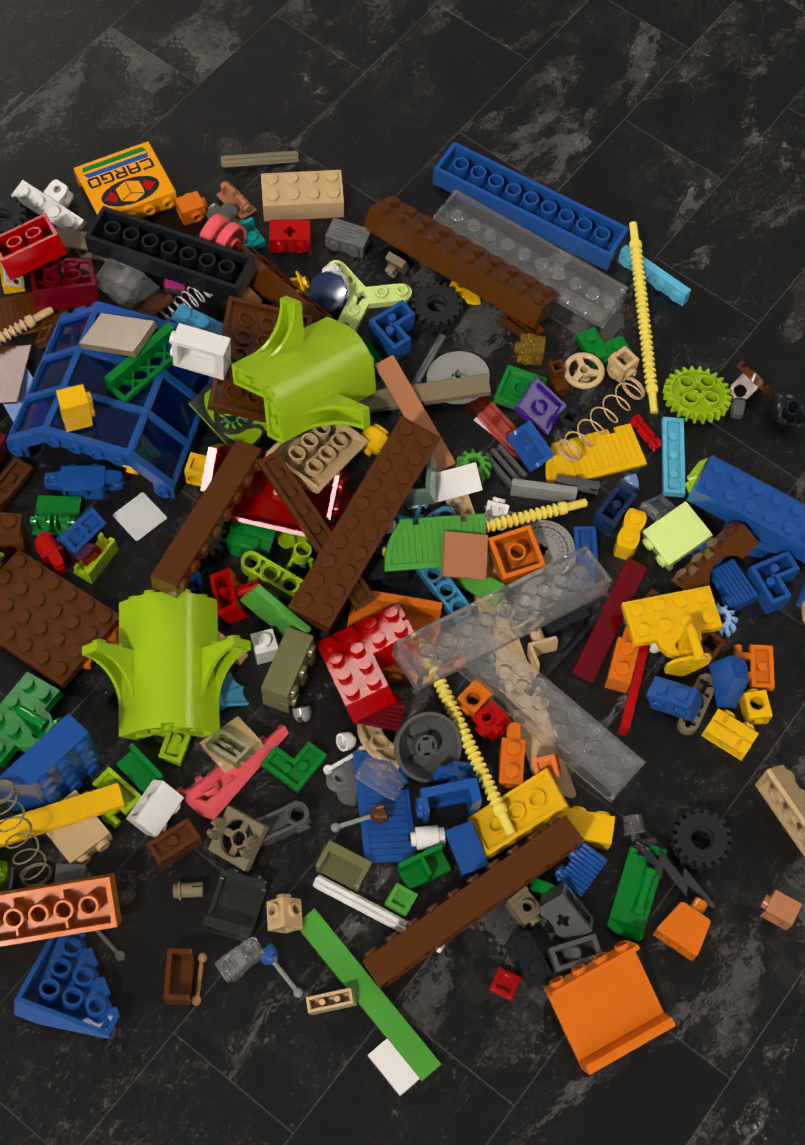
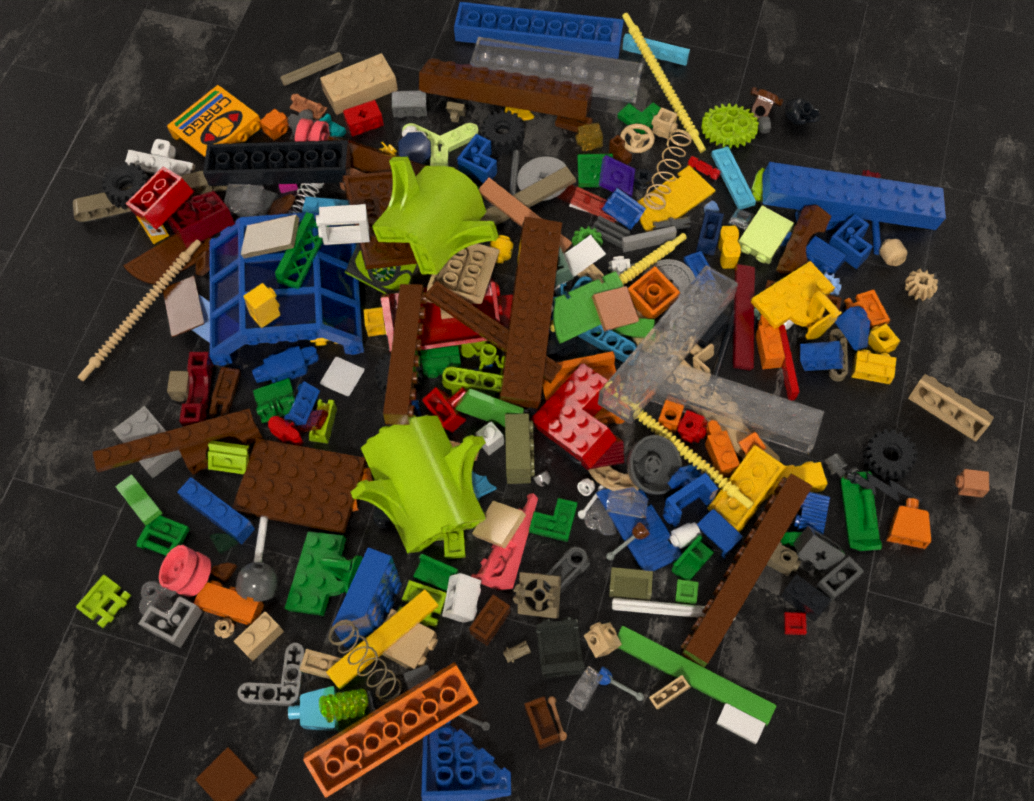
camera: 15 degrees left, 0 degrees up
olive tile [205,728,255,769] -> none
orange panel [544,940,676,1075] -> none

